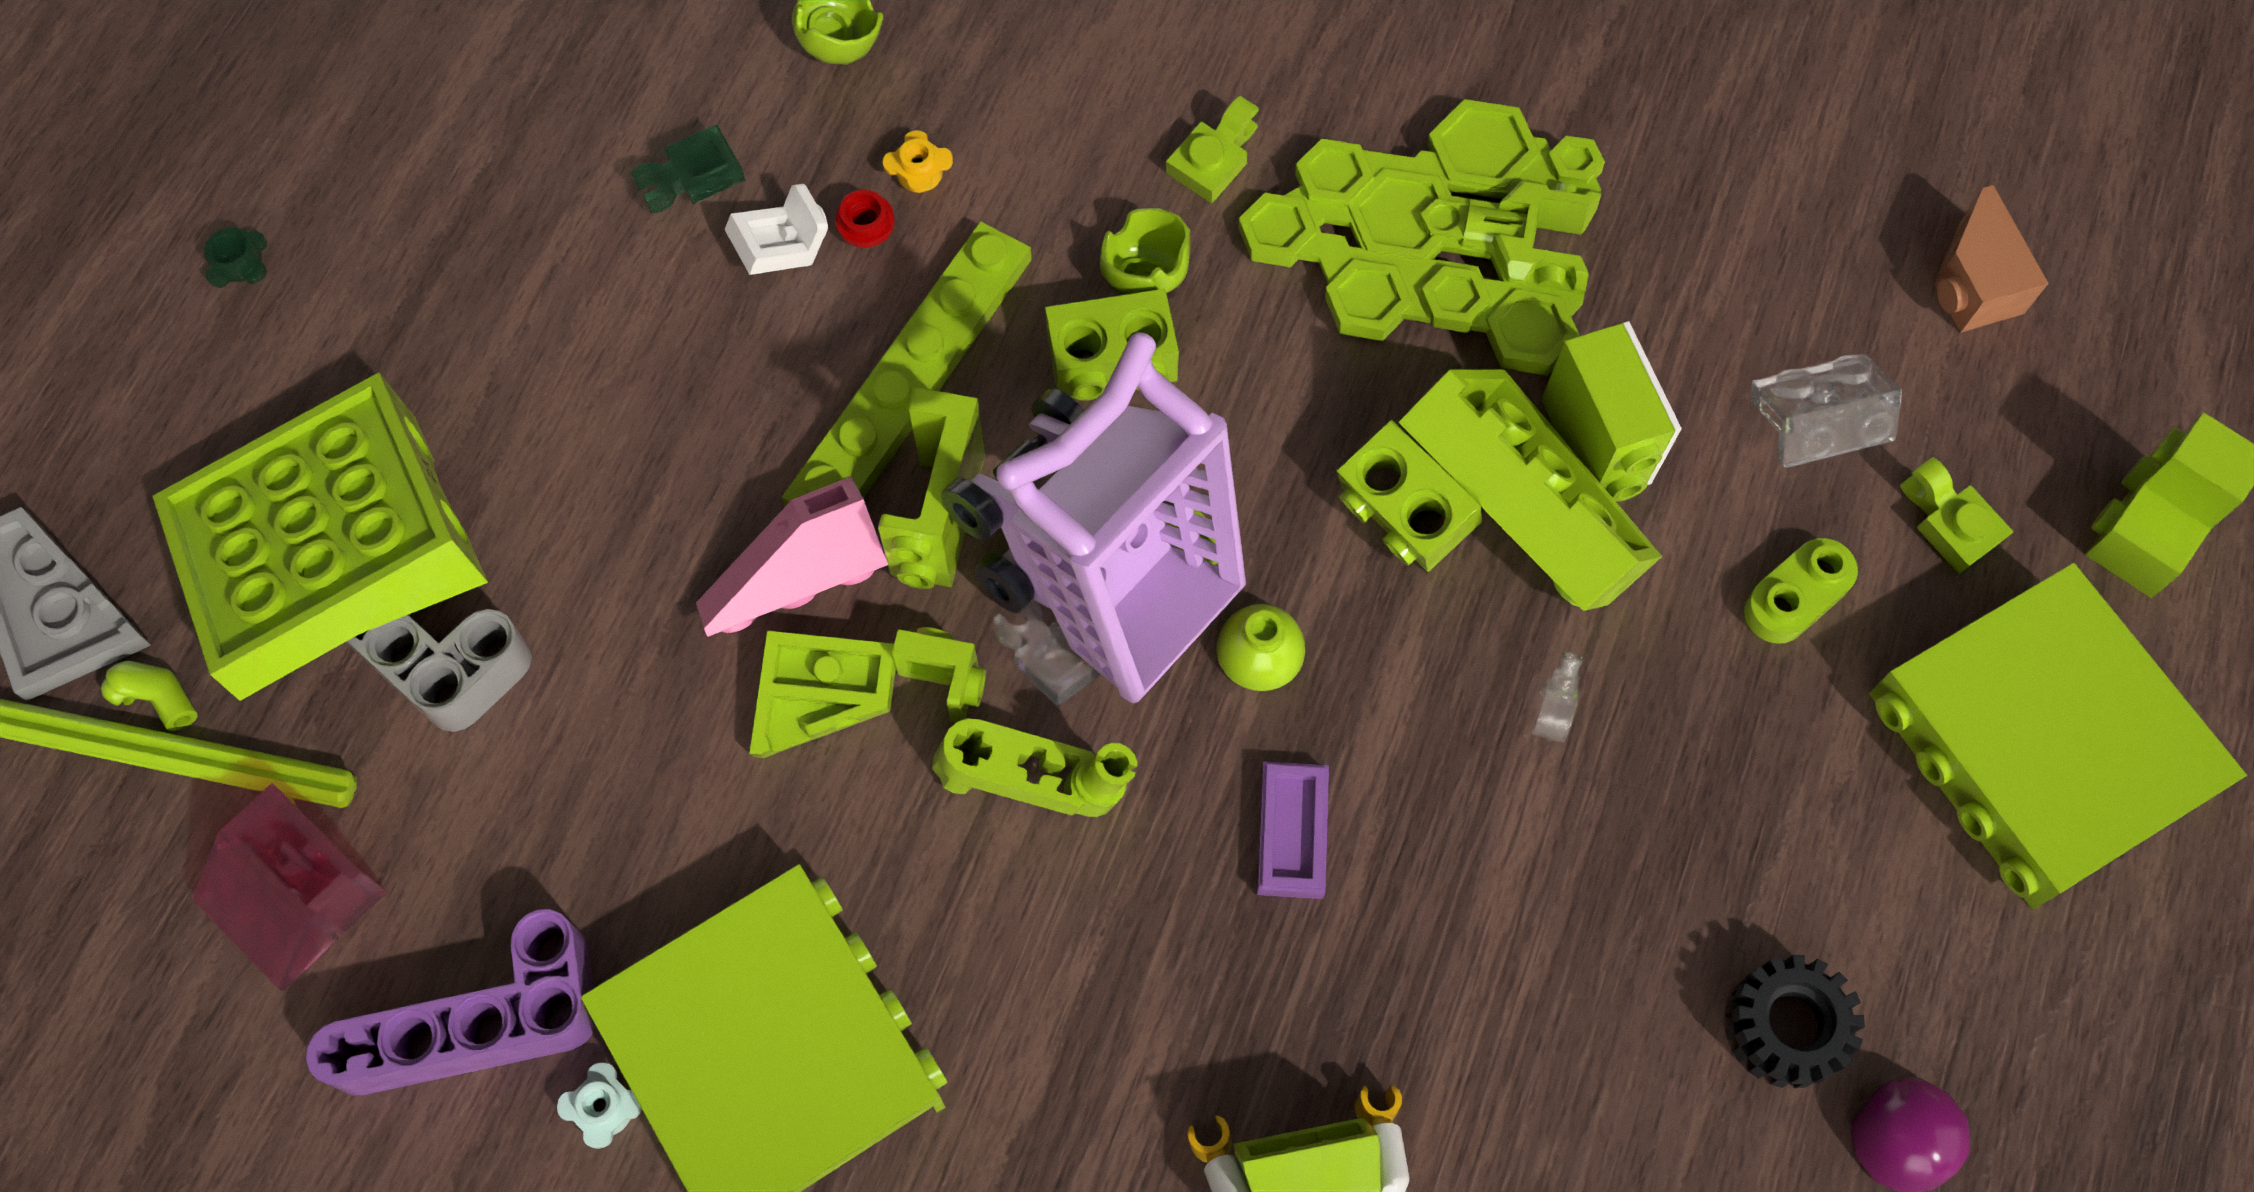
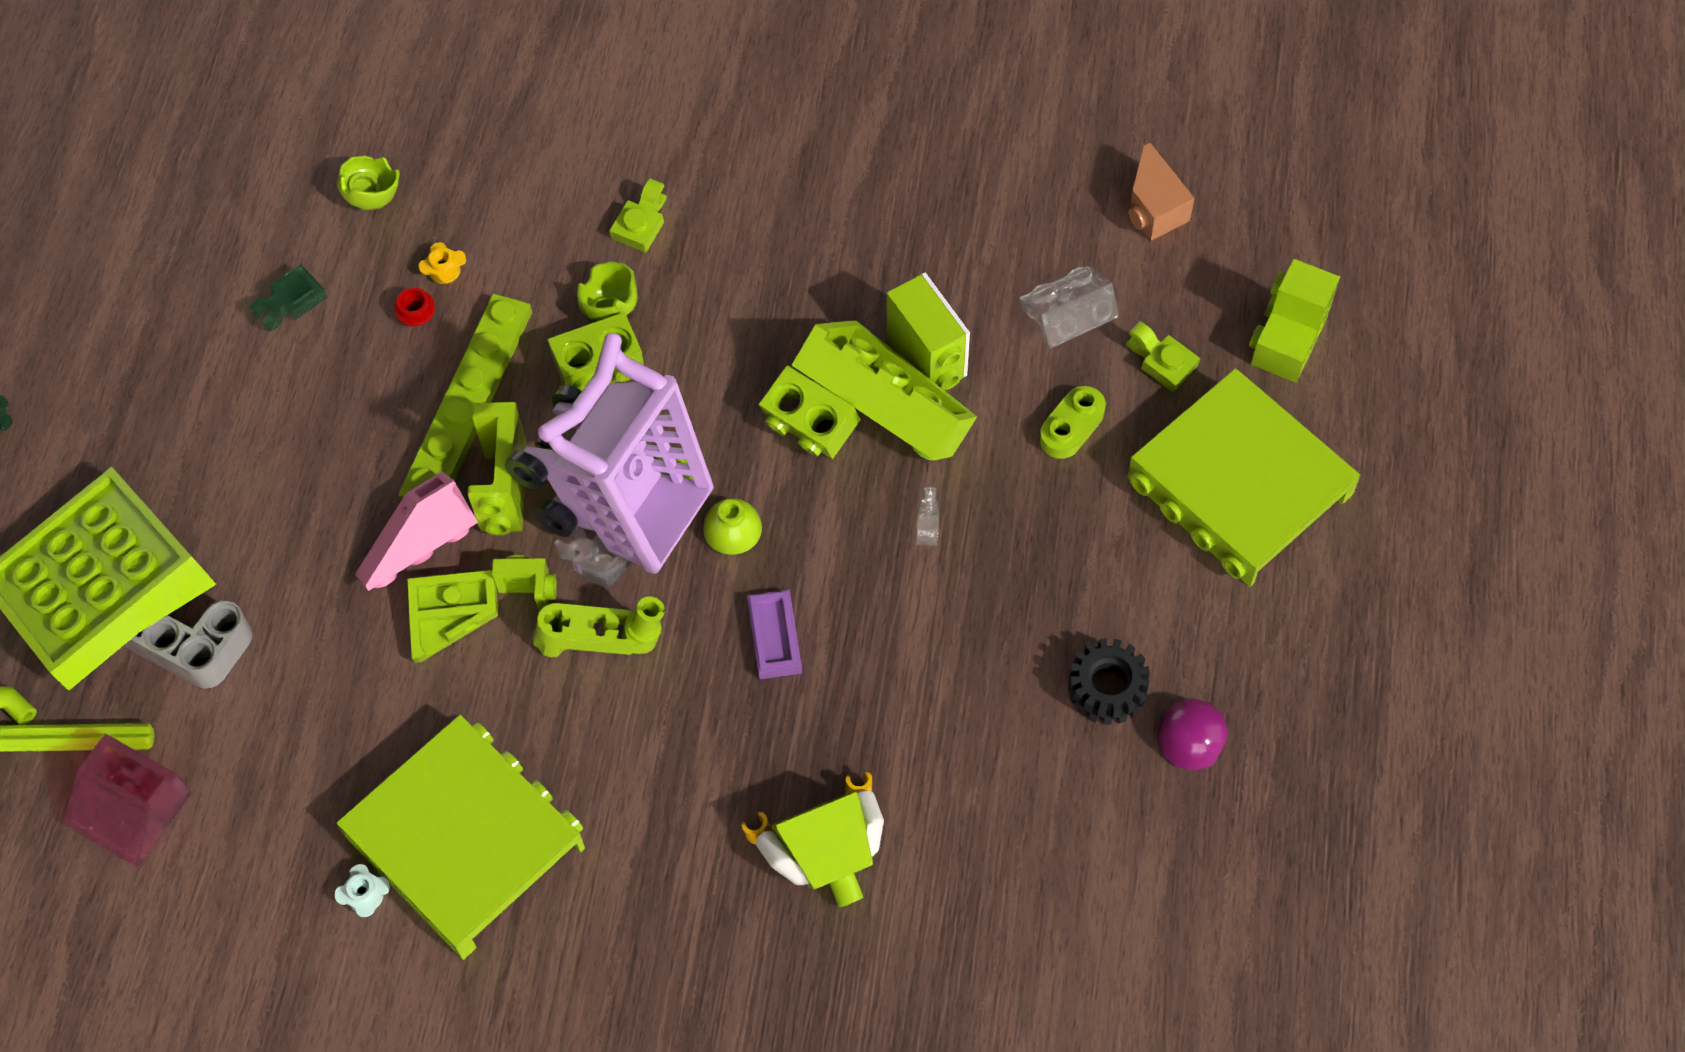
camera: 10 degrees left, 5 degrees down
medium lavender beam [306,909,596,1095] -> none
white bracket [725,184,828,275] -> none
lime piece [1239,99,1605,376] -> none

